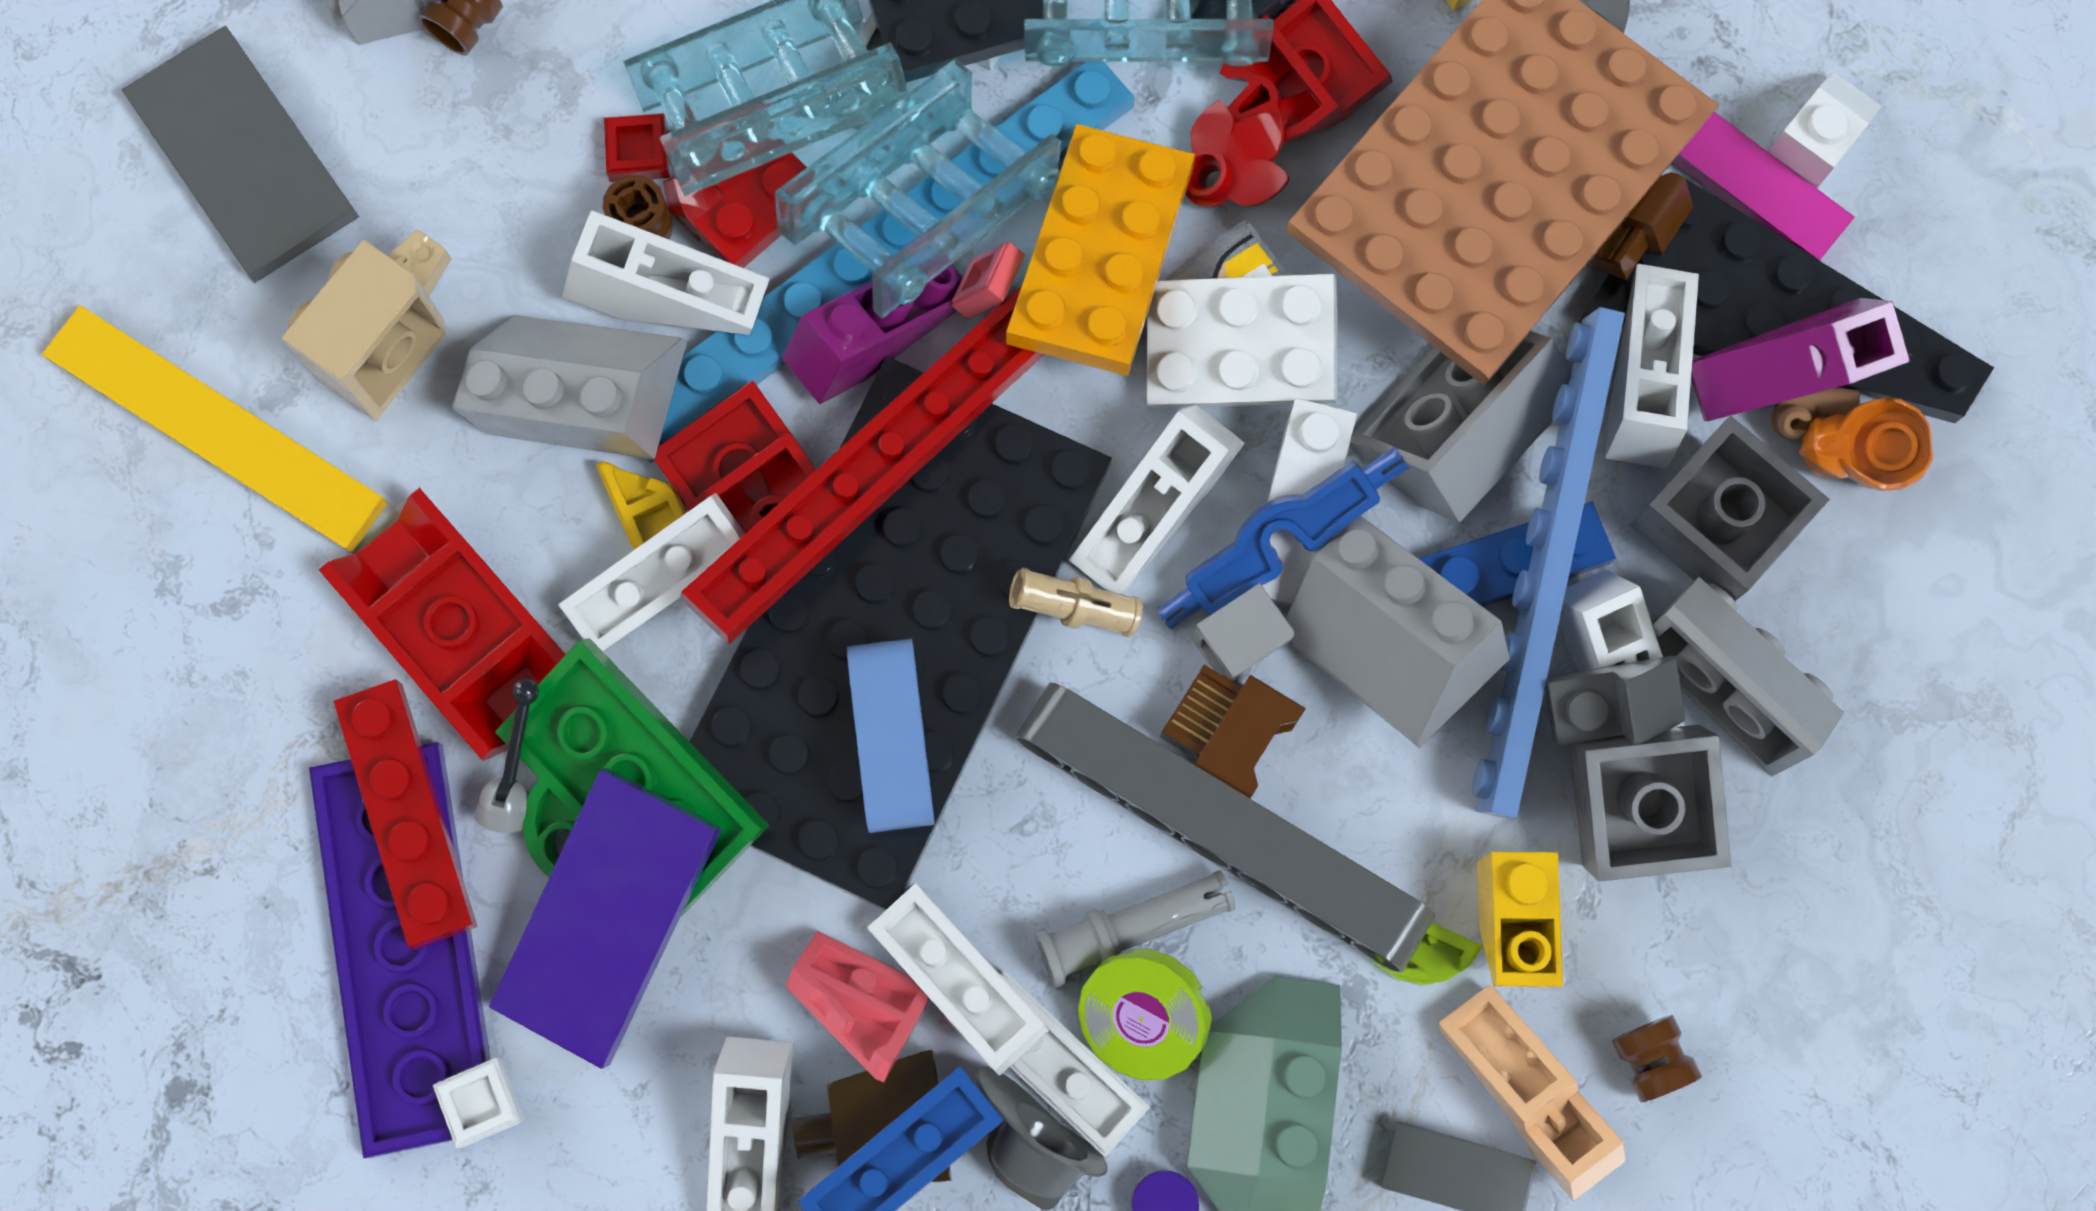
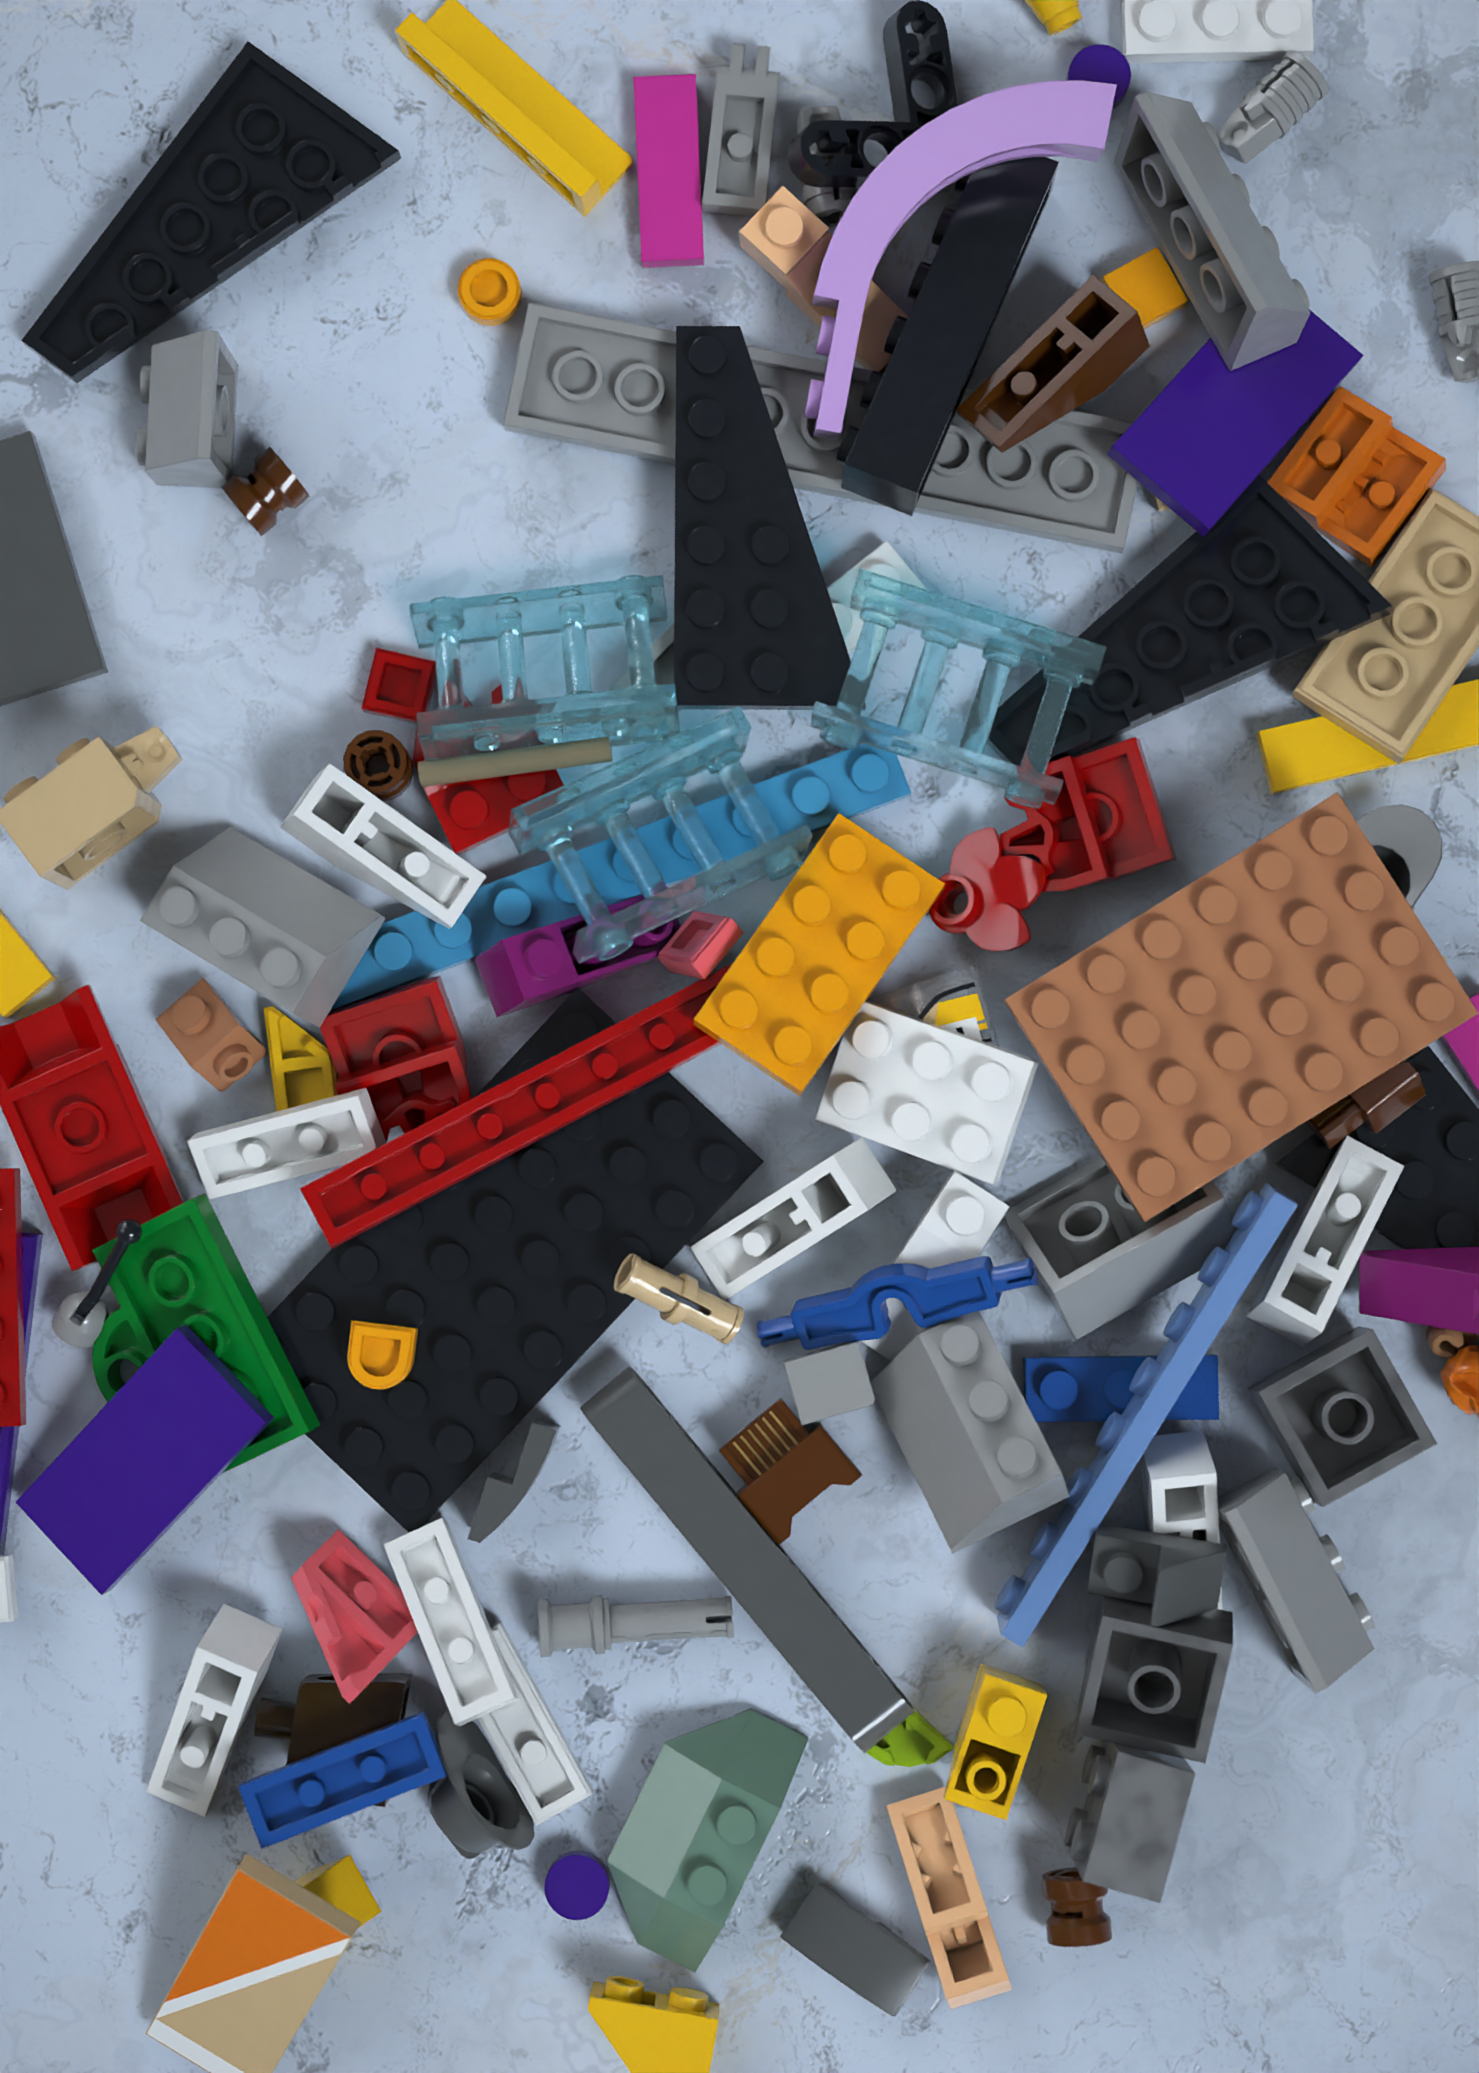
camera: 30 degrees right, 10 degrees up
medium blue beam [847,638,935,833] -> none
lime tile [1078,948,1212,1080] -> none
none -> nougat bracket [155,978,267,1092]
none -> light orange tile [347,1320,418,1389]
none -> dark tan bar [418,736,613,787]
none -> dark grey slope [467,1419,561,1543]
none -> flat silver brick [1064,1740,1196,1903]

